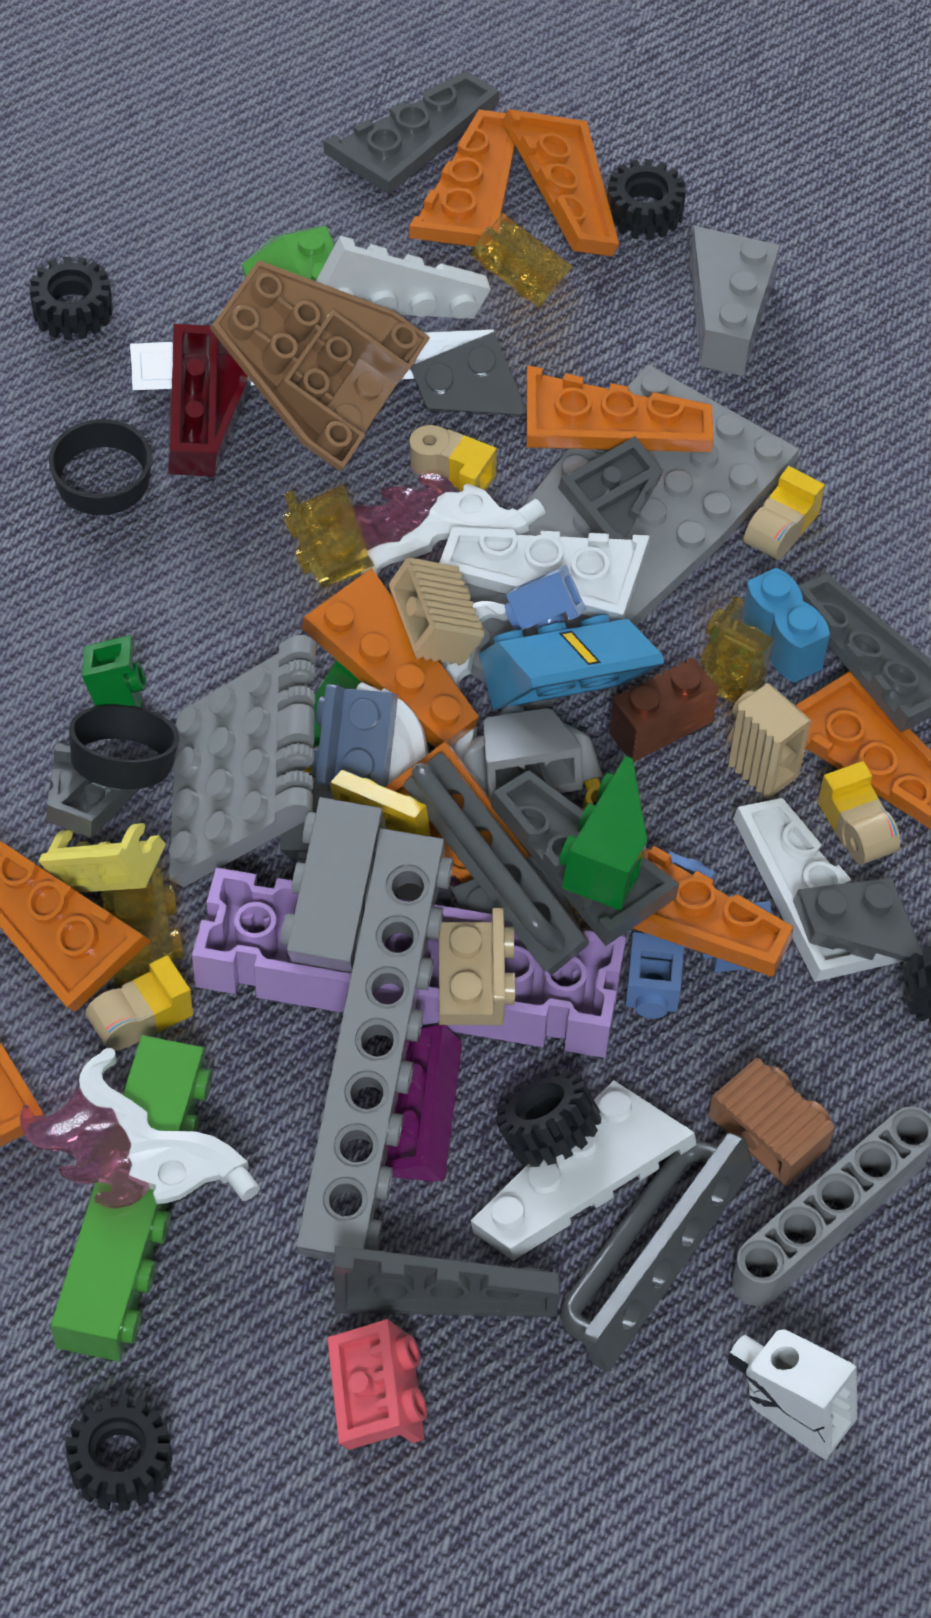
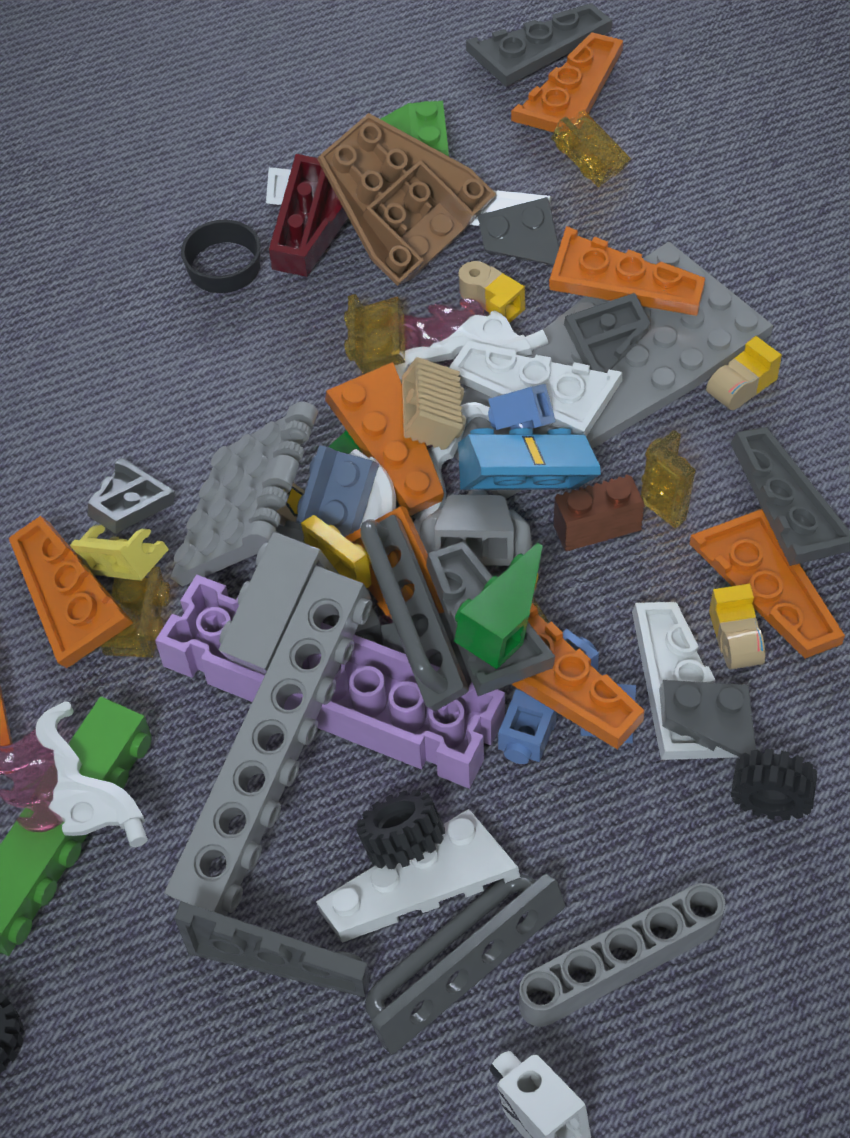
camera: 20 degrees right, 0 degrees up
black tyre [29,256,113,340] -> none
black tyre [69,704,179,789] -> none
green brick [82,635,146,708] -> none
leg [85,955,193,1051] -> none
white wing [316,236,491,319] -> none
coral bracket [327,1319,427,1450] -> none
magenta slope [385,1025,462,1182] -> none
tan bracket [439,908,515,1025] -> none
orange wing [503,109,619,256] -> none
black tyre [607,159,686,240] -> none
light grey wedge [689,226,780,376] -> none
nougat brick [708,1058,835,1186] -> none
tan brick [727,683,812,799] -> none
dark azure brick [742,568,830,683] -> none

